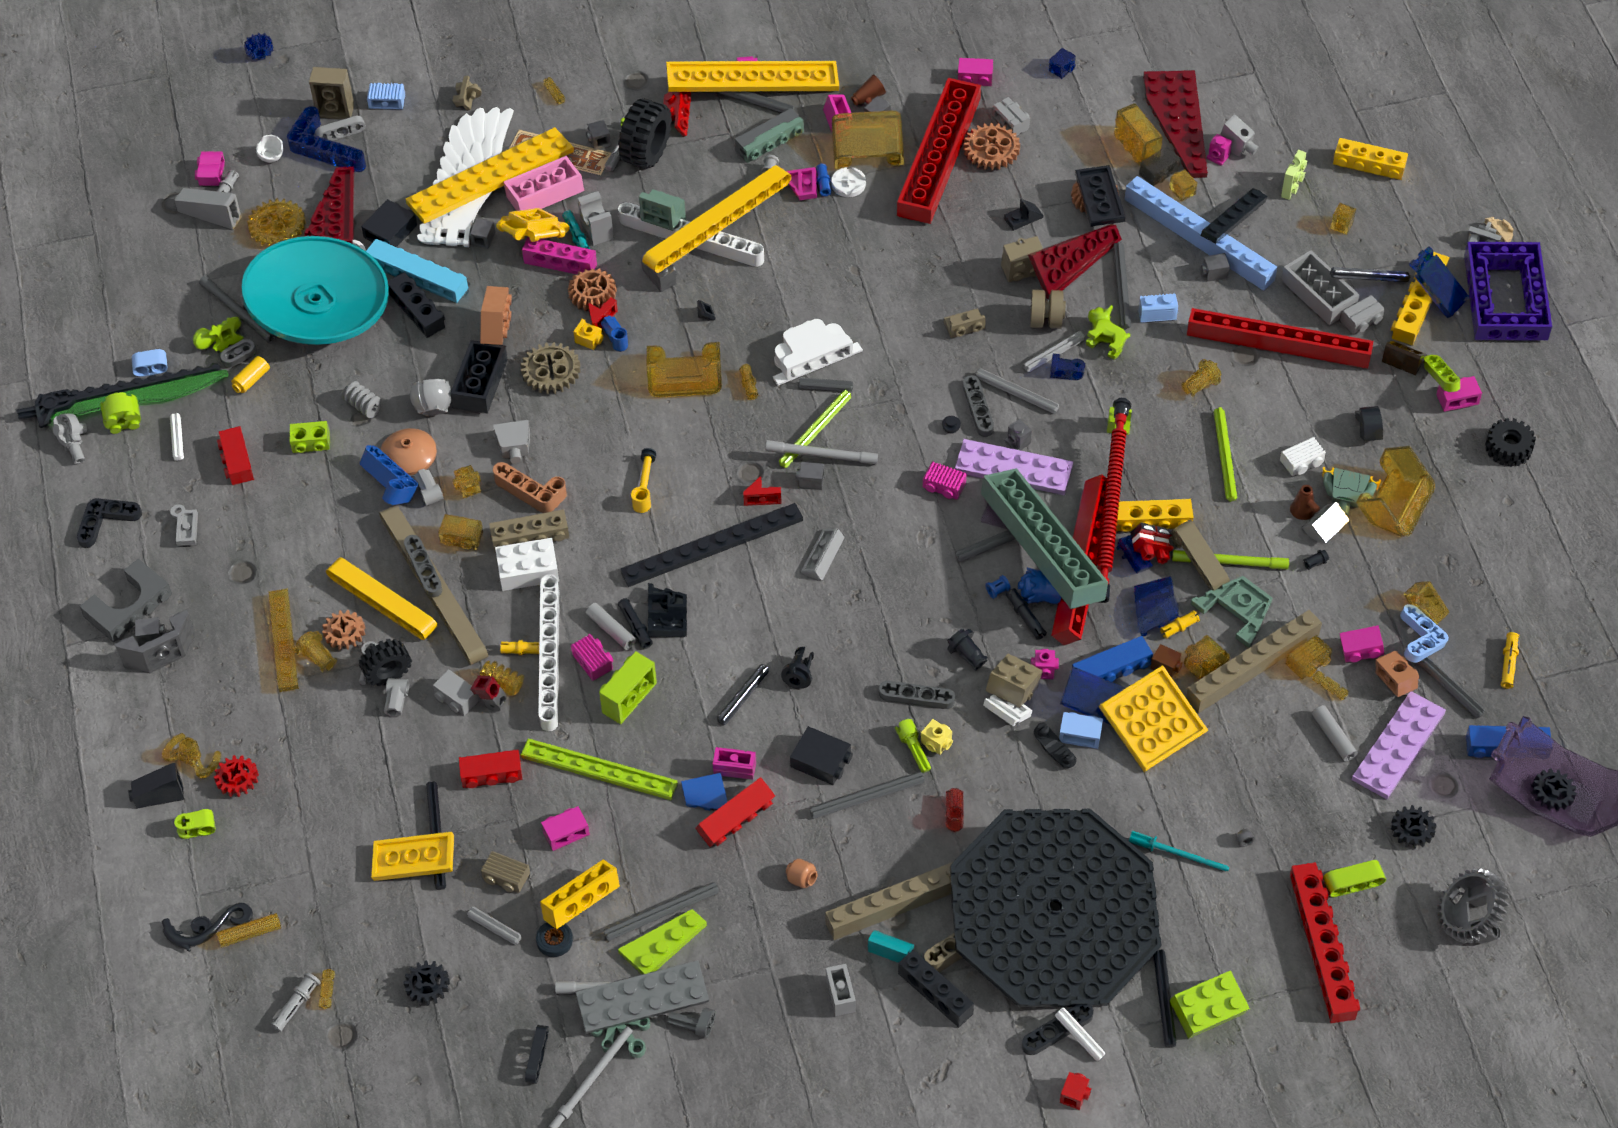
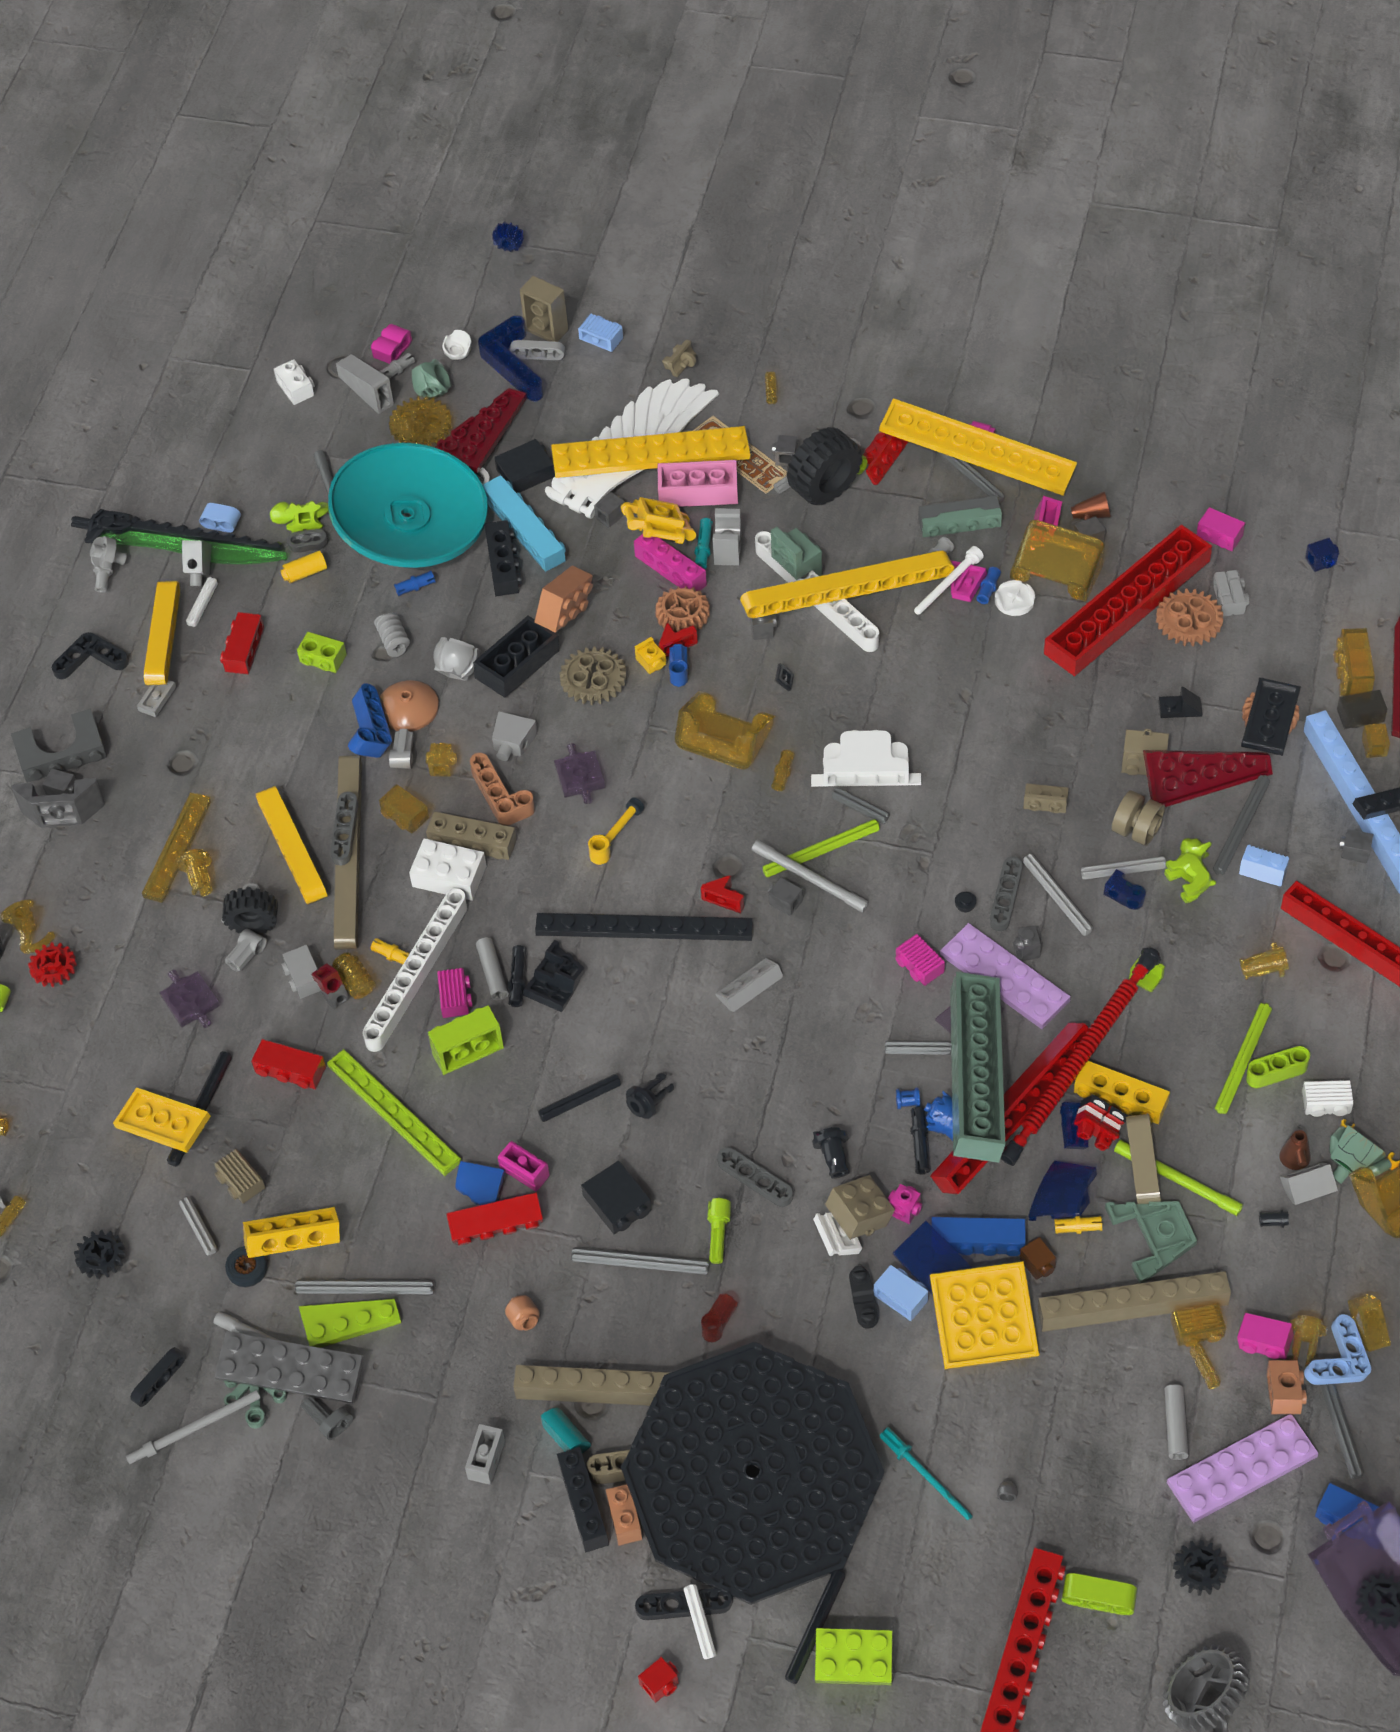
camera: 30 degrees right, 0 degrees up
lime brick [100,392,141,434] -> none
nougat gear [322,610,366,650] -> none
dark pink brick [541,806,590,851] -> none
light yellow brick [921,719,953,755] -> none
clear yellow brick [1184,635,1230,680] -> none
none -> yellow beam [144,581,180,685]
none -> clear purple plate [159,970,220,1028]
none -> light grey torso [182,540,211,587]
none -> white brick [274,359,315,405]
none -> blue pin [394,570,436,597]
none -> sand green piece [412,359,452,399]
none -> clear purple plate [554,743,605,804]
none -> nougat brick [606,1484,642,1546]
none -> white piece [914,546,984,615]
none -> lime beam [1246,1046,1310,1088]
none -> clear yellow piece [1289,1315,1328,1368]

